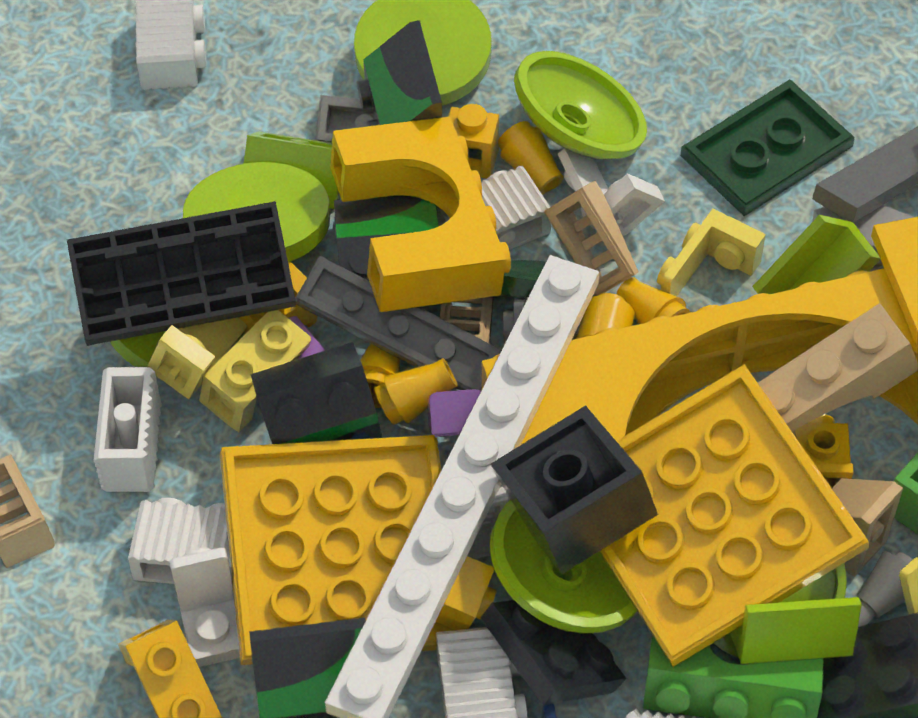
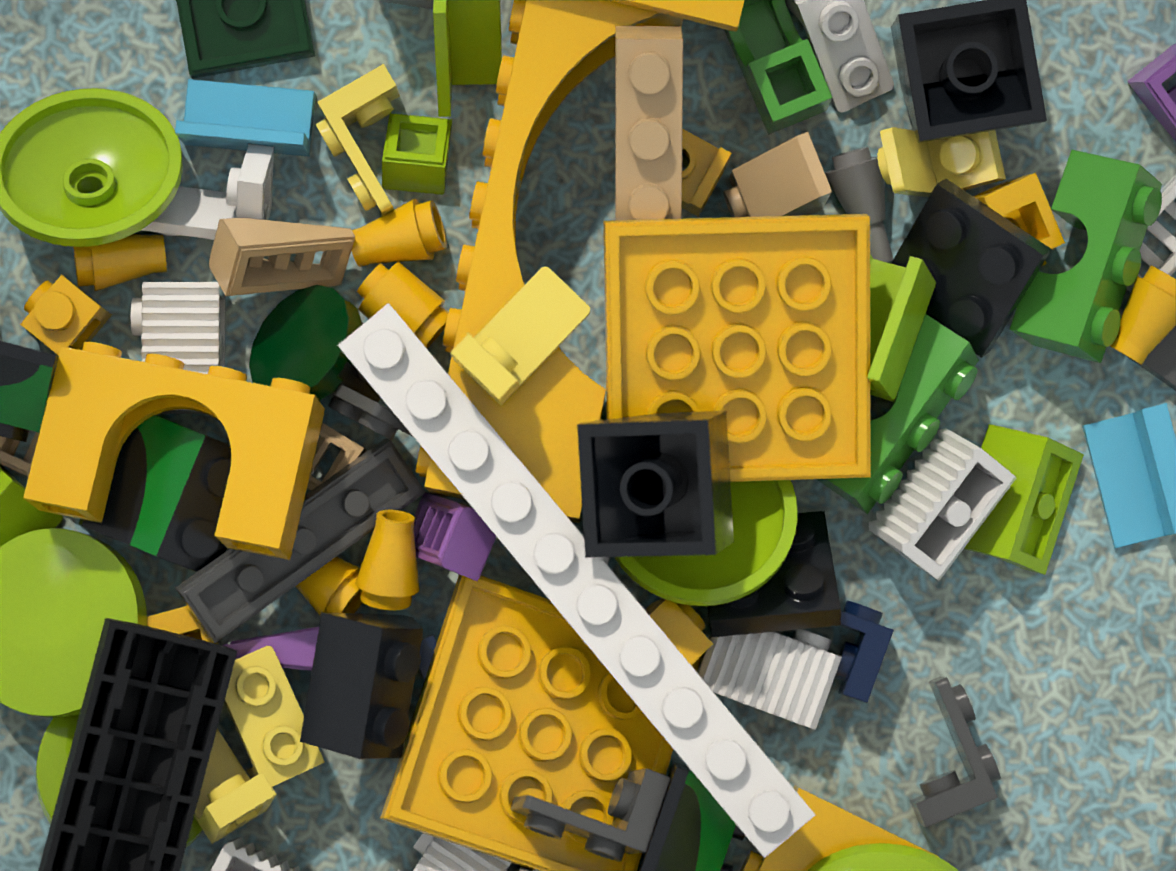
camera: 65 degrees left, 30 degrees up
none -> medium azure panel [175,79,316,157]
none -> lime slope [382,113,452,195]
none -> light yellow bracket [450,267,590,406]
none -> dark grey bracket [510,768,671,862]

